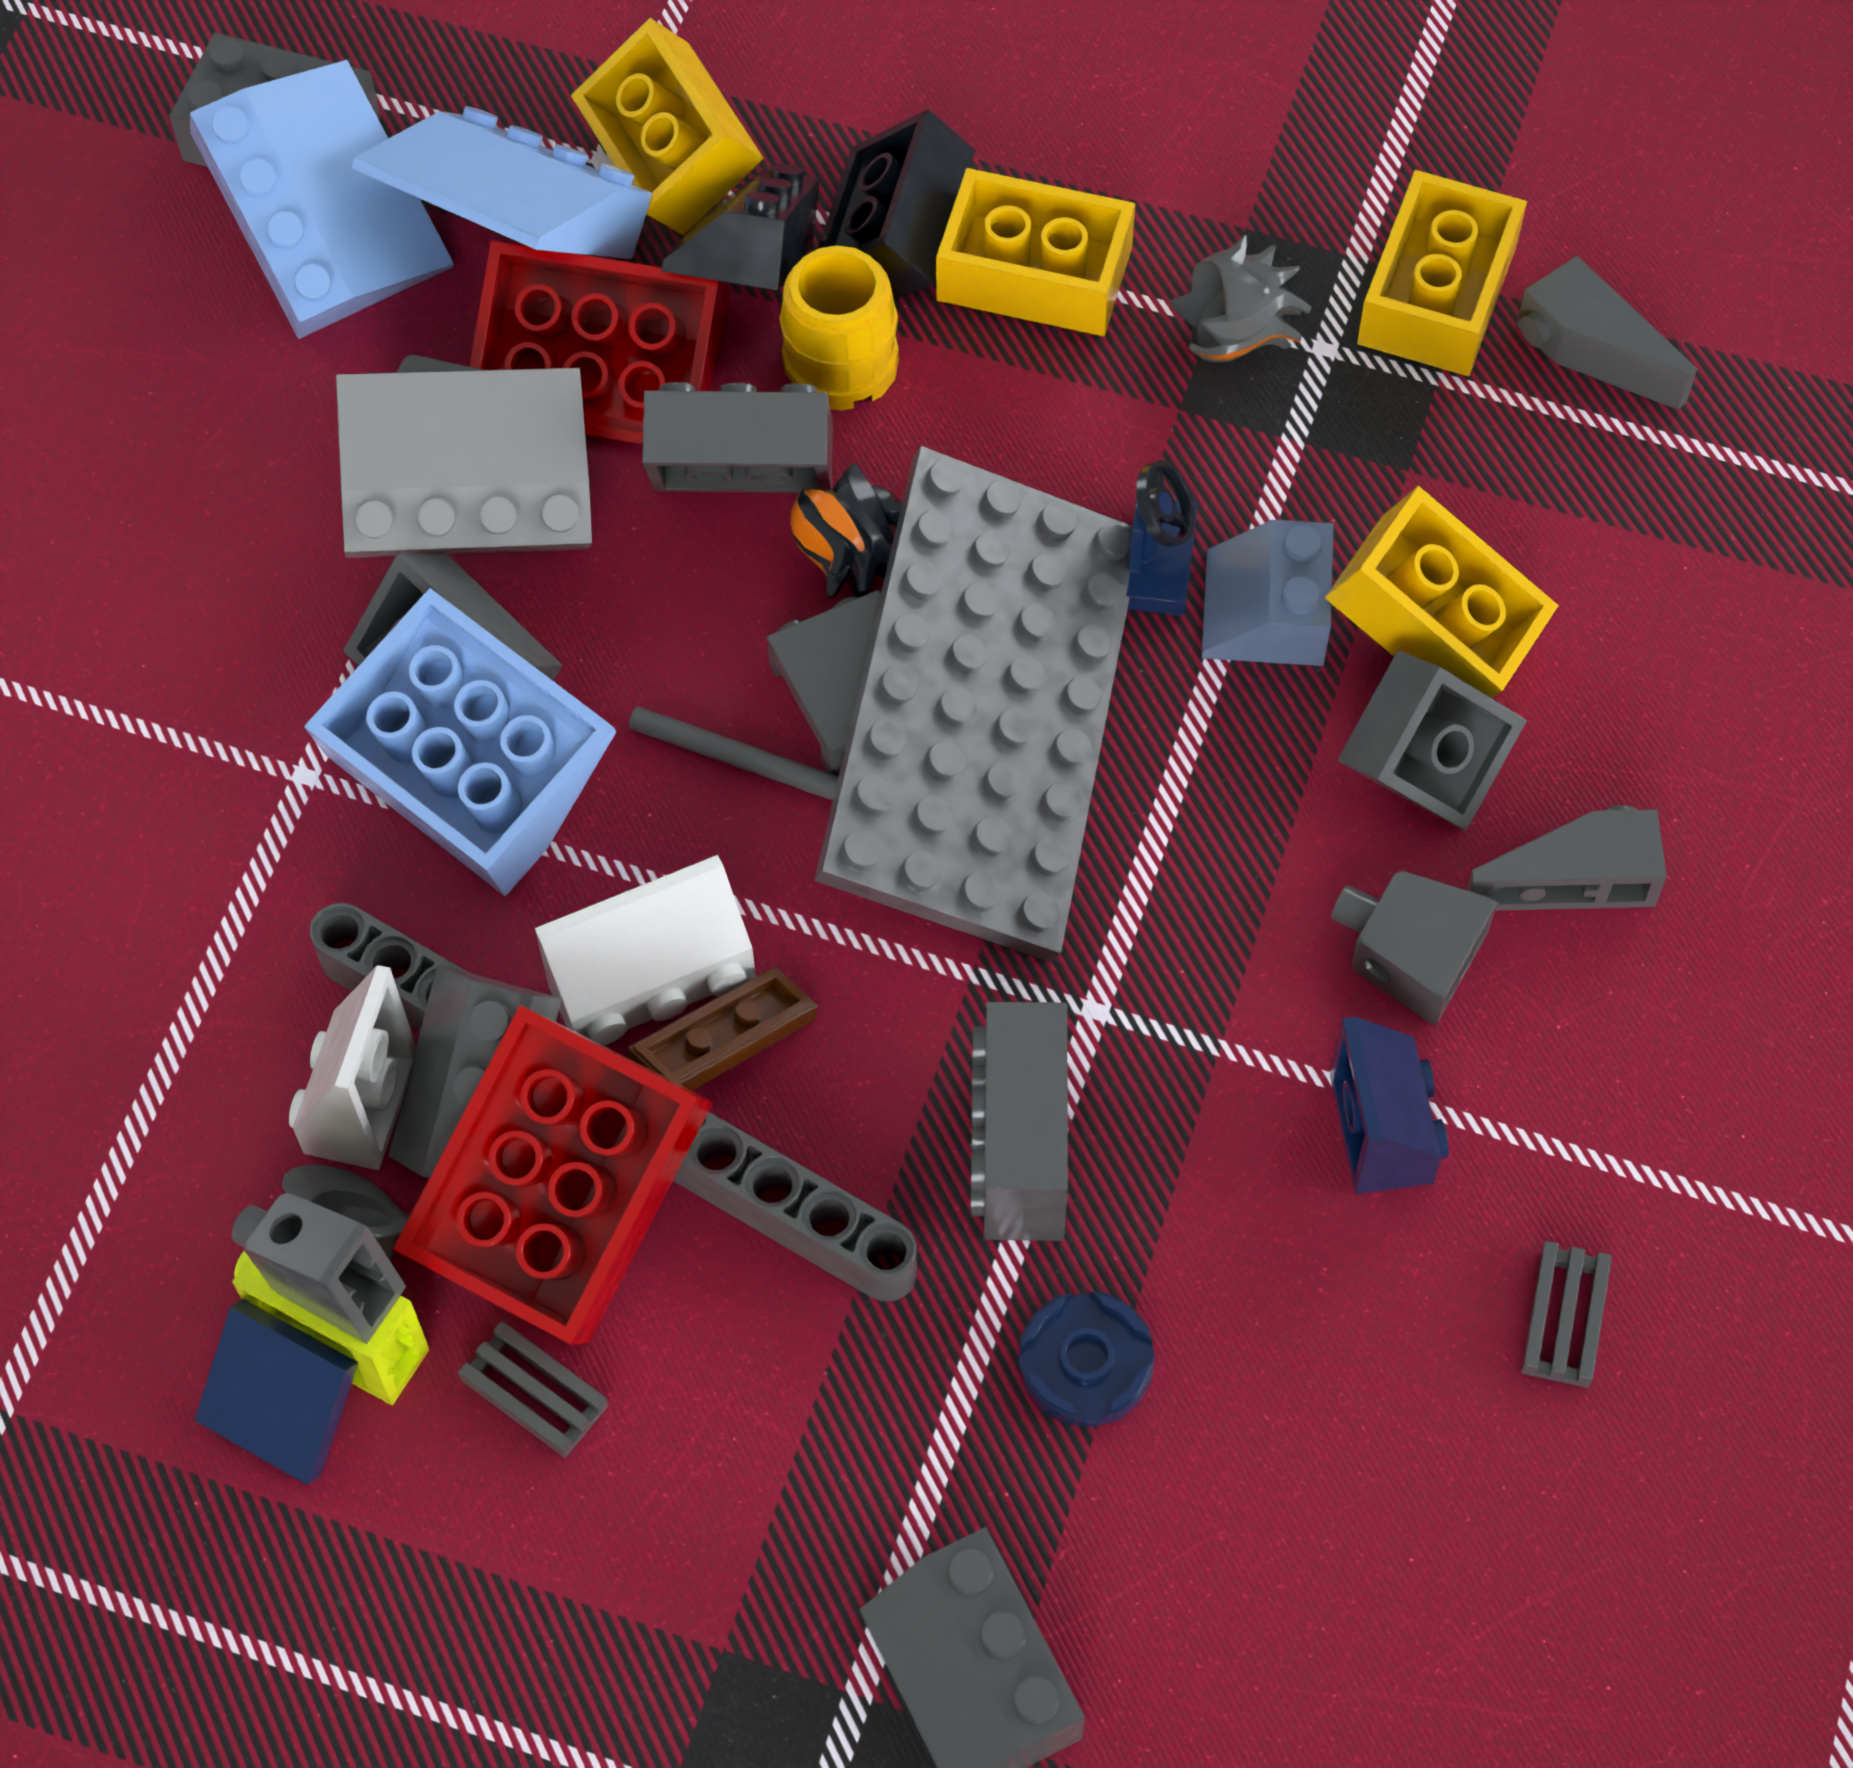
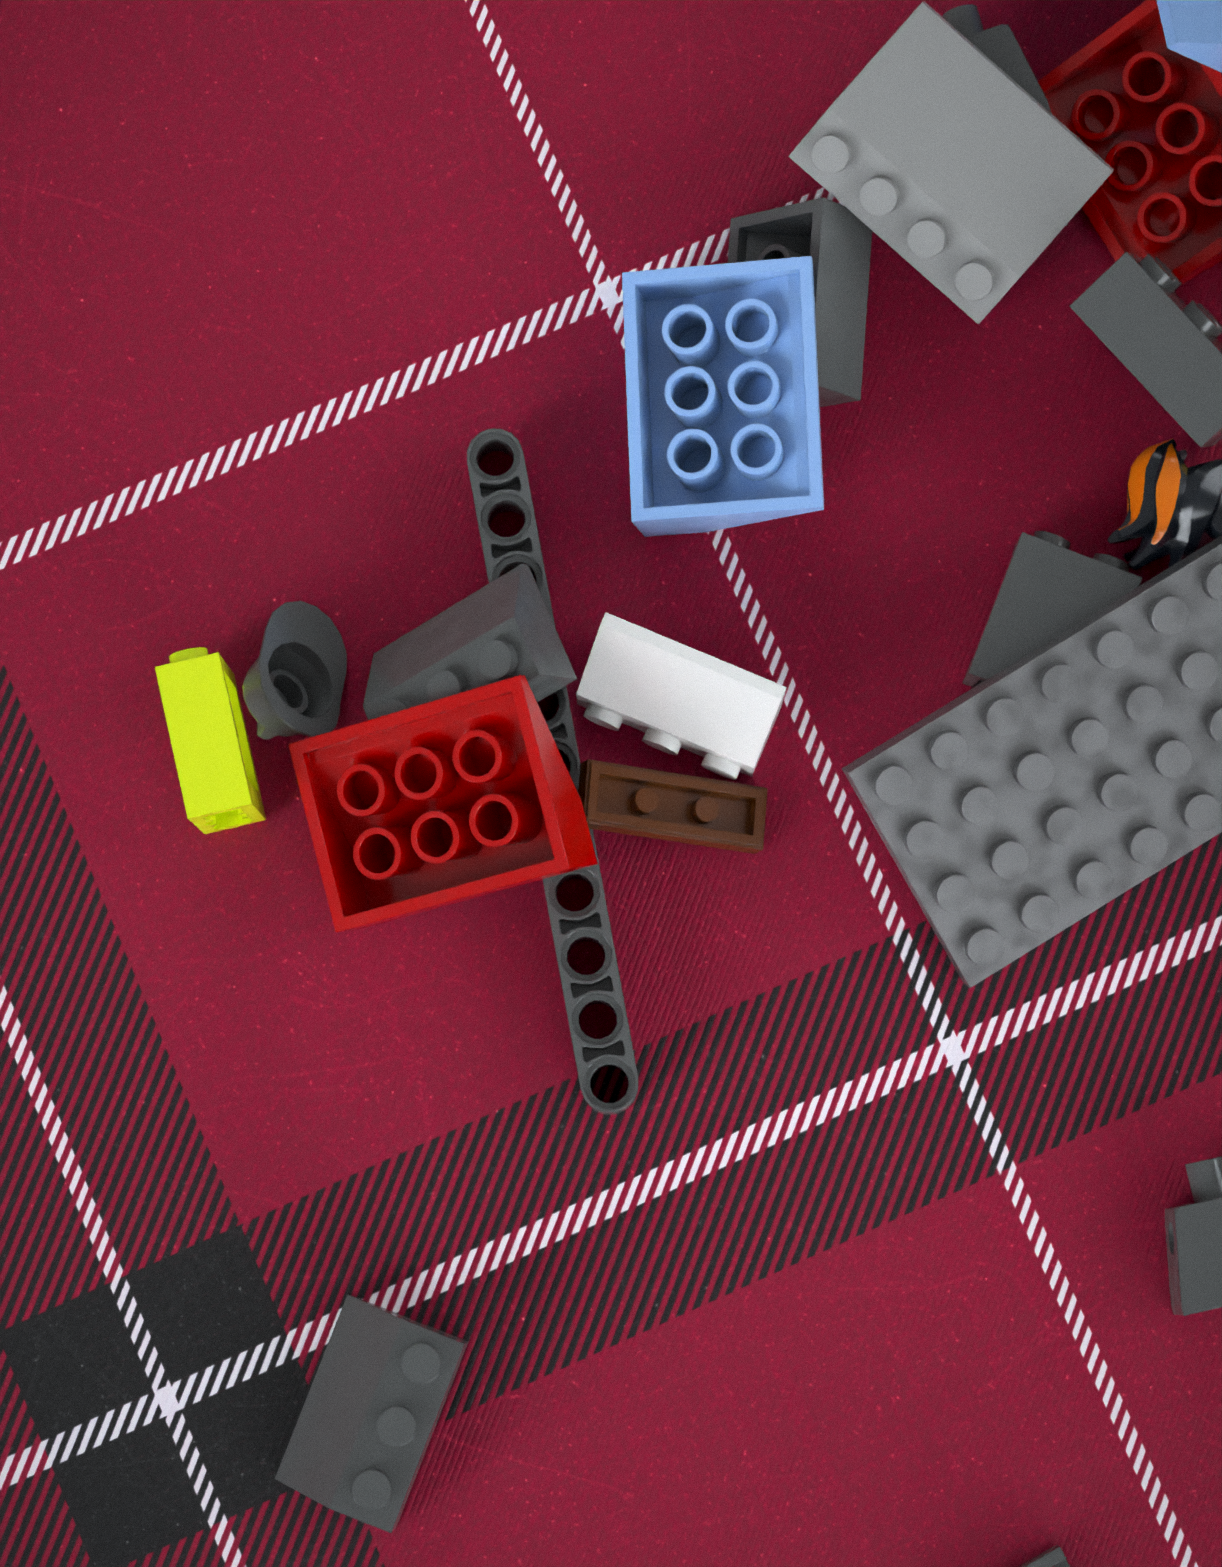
camera: 50 degrees right, 20 degrees up
dark blue tile [194,1299,359,1485] -> none
dark grey torso [232,1192,406,1344] -> none
white slope [289,965,416,1171] -> none
dark grey tile [458,1320,609,1458] -> none
dark grey bar [629,706,838,801] -> none
dark grey brick [971,1002,1068,1241] -> none
dark blue tile [1019,1291,1154,1427] -> none
dark blue slope [1330,1017,1448,1194] -> none

